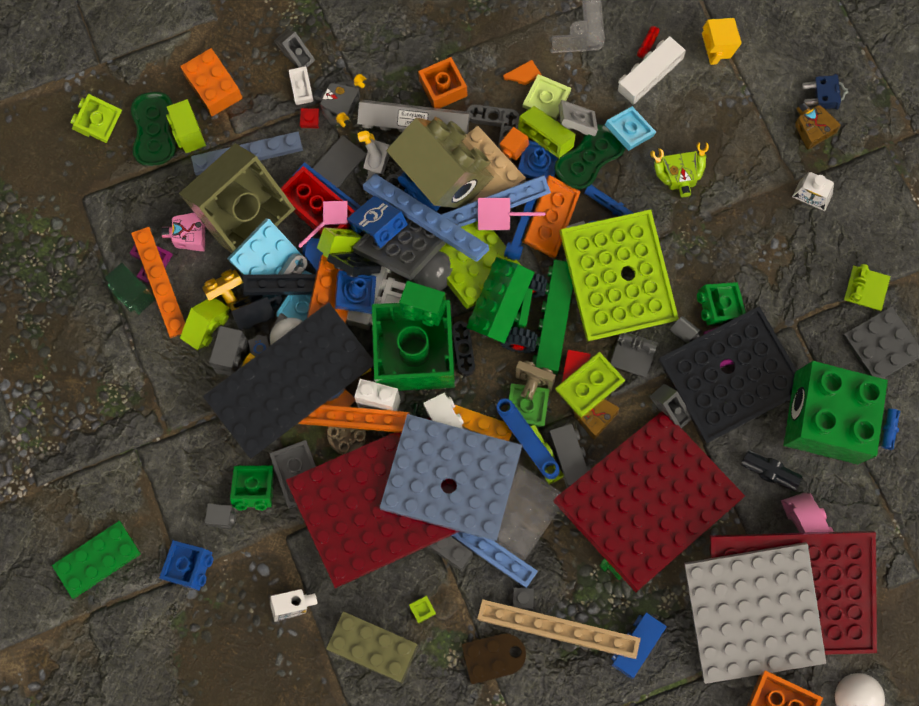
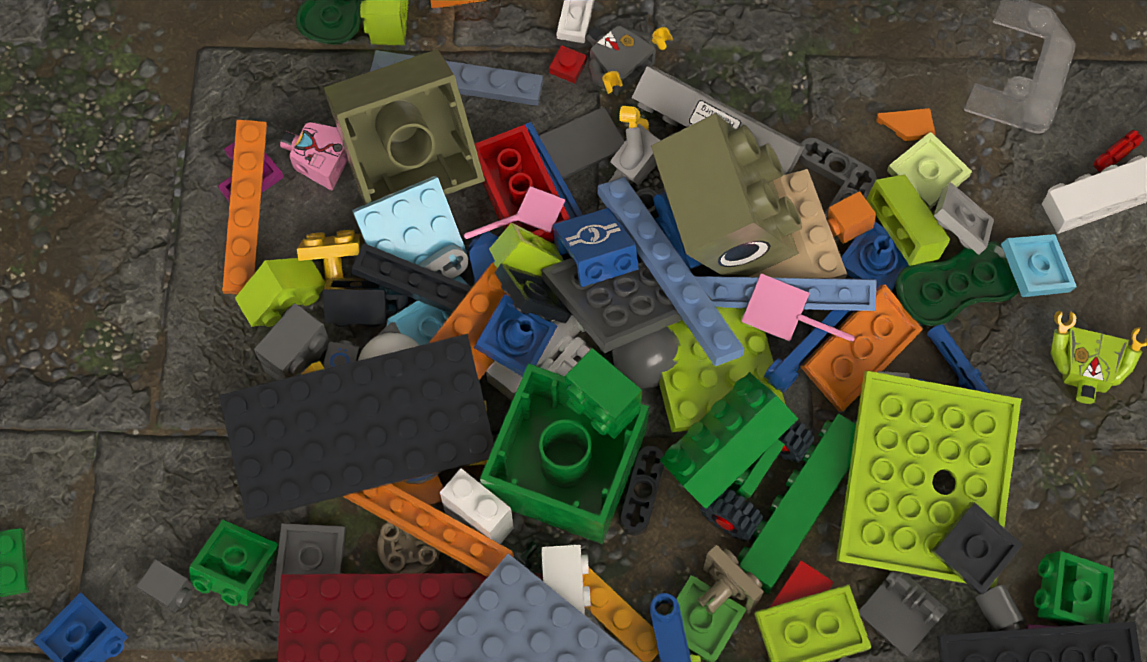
camera: 20 degrees right, 5 degrees down
clear green brick [105,263,155,315] -> none
orange brick [418,57,467,108] -> none
none -> black plate [931,502,1023,595]

